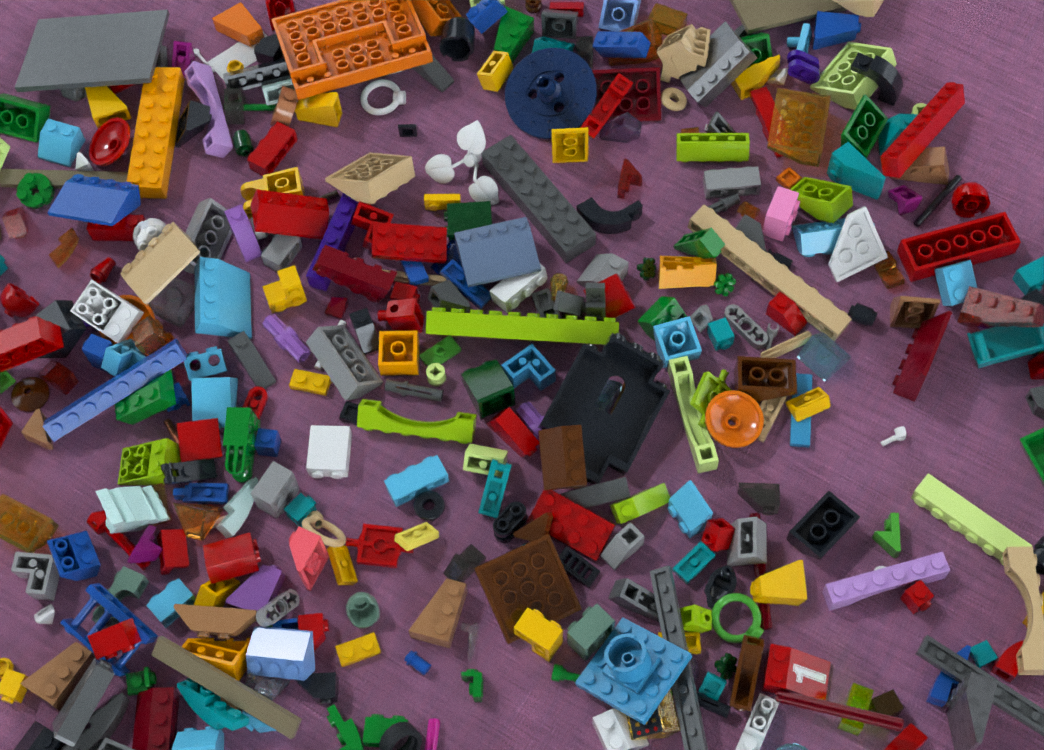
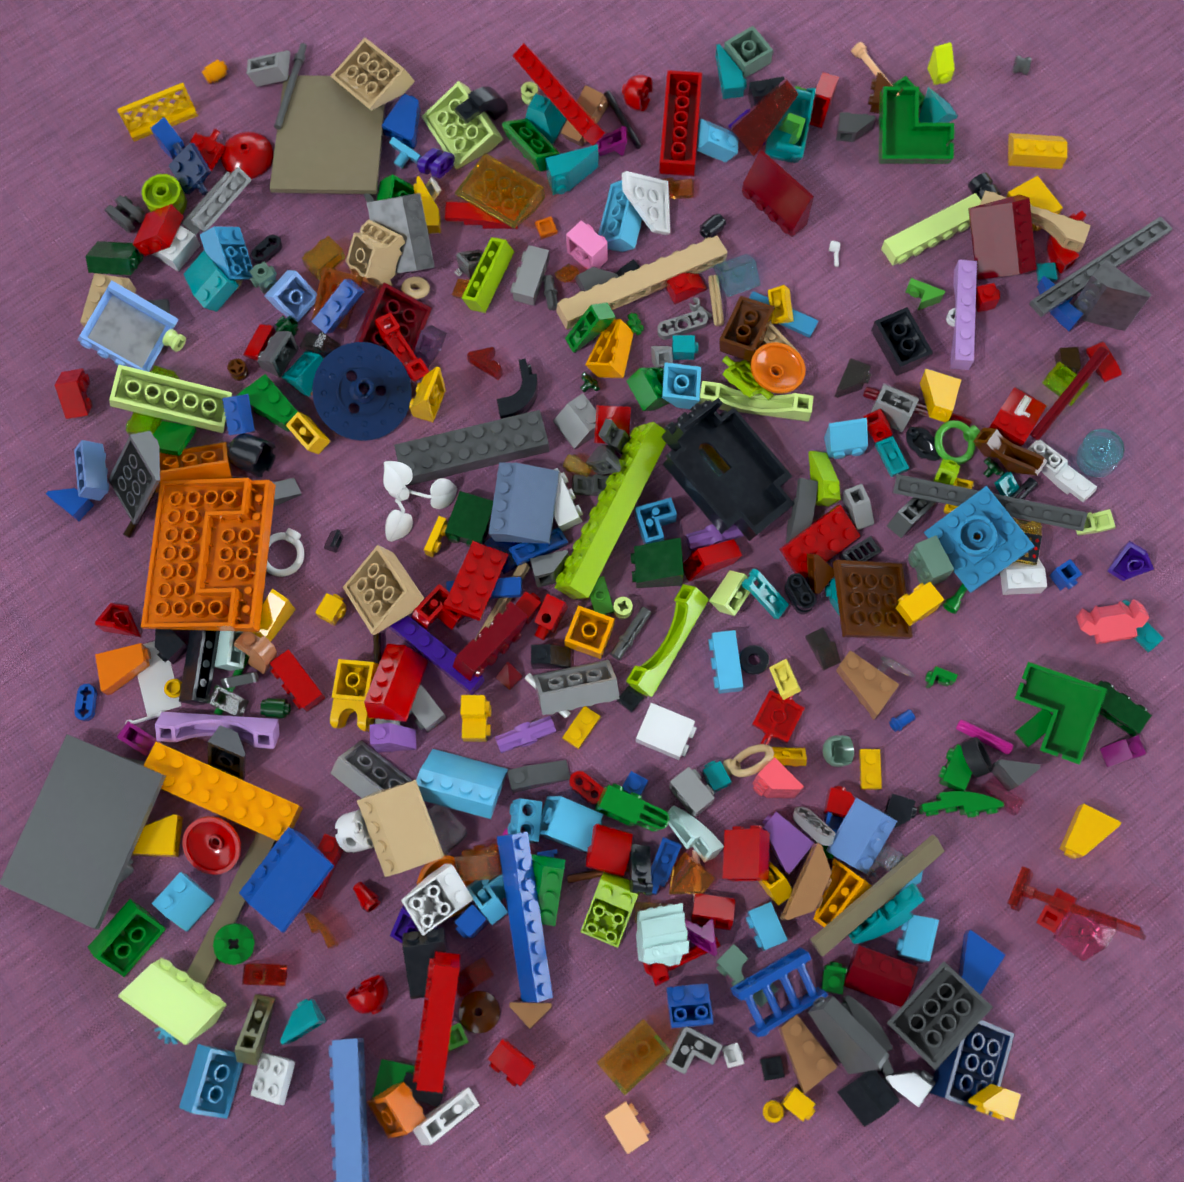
camera: 70 degrees left, 10 degrees up
white slope [75,152,94,171] -> none
red brick [87,618,141,660] -> none
reddish brown slope [538,425,587,491] -> none
lime slope [789,177,853,223] -> none
medium nougat slope [890,296,940,329] -> none
none -> blue beam [74,684,98,722]
none -> dark grey beam [221,672,259,689]
none -> dark green gear [275,316,299,337]
none -> yellow brick [315,593,346,626]
none -> black tile [760,1056,785,1081]
none -> bright green panel [778,113,806,145]
none -> slope [968,194,1036,280]

